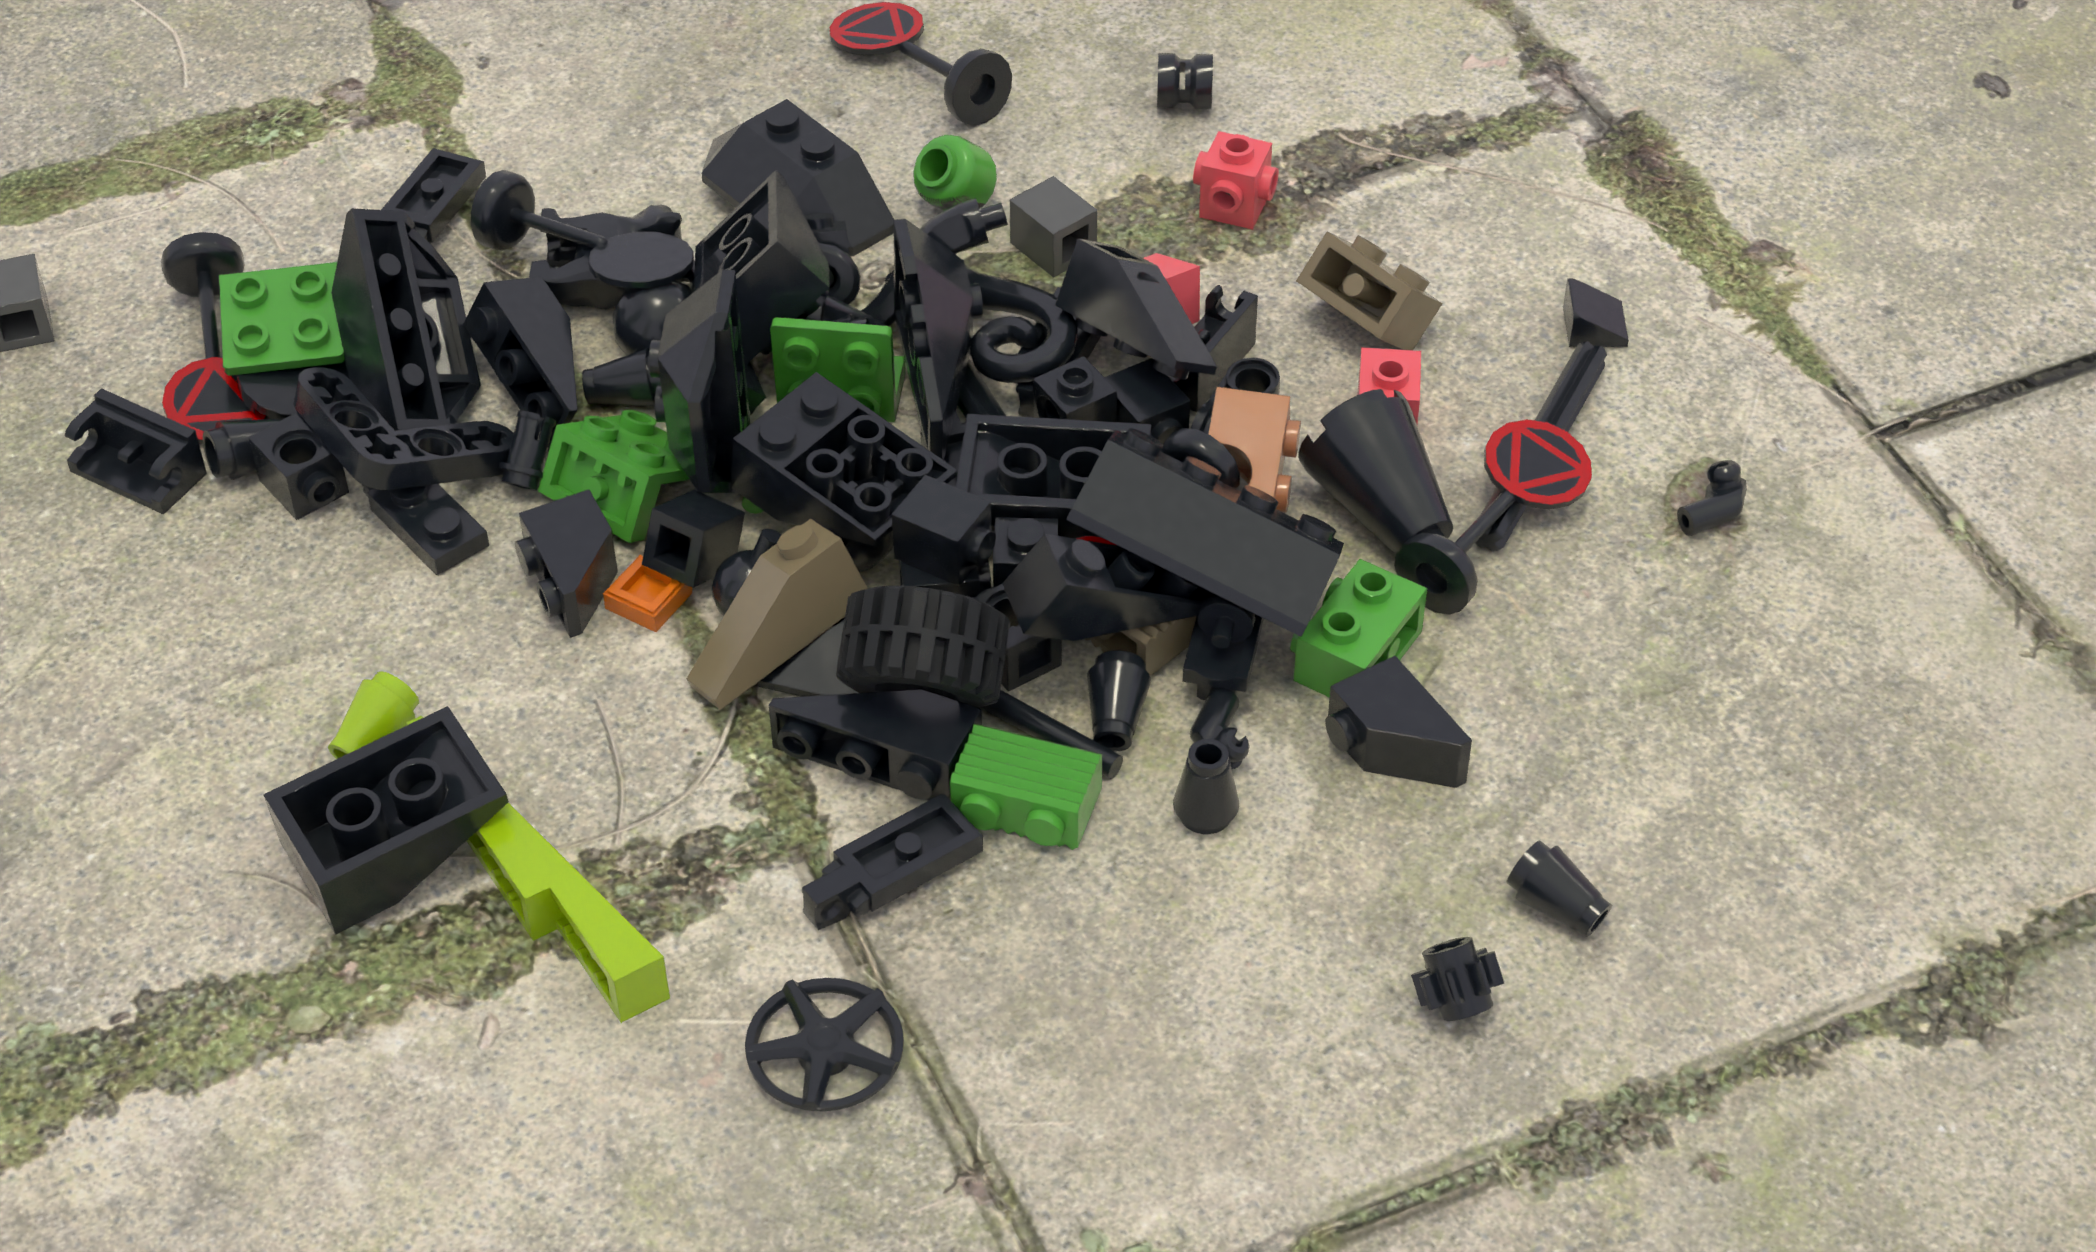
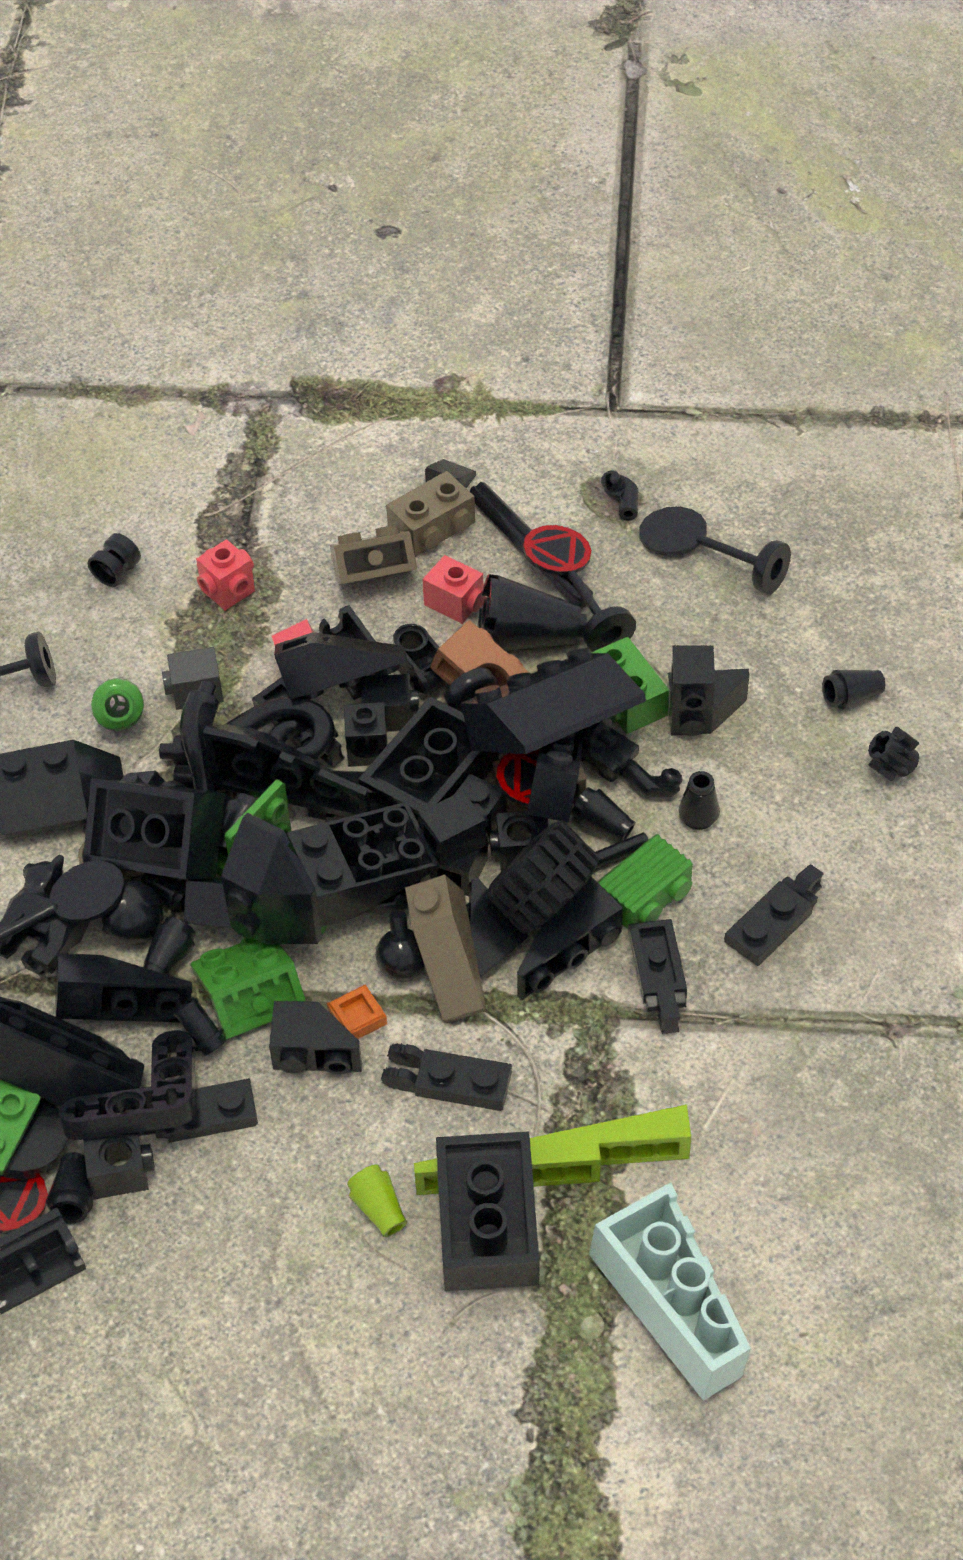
camera: 60 degrees left, 5 degrees up
black brick [642,490,745,588] -> none
black wheel [745,978,904,1112] -> none
none -> black hinge [381,1043,512,1111]
none -> dark tan brick [386,471,475,557]
none -> light aqua wedge [589,1182,751,1401]
none -> black piece [639,506,791,594]
none -> black brick [671,645,715,711]
none -> black hinge [724,864,824,966]

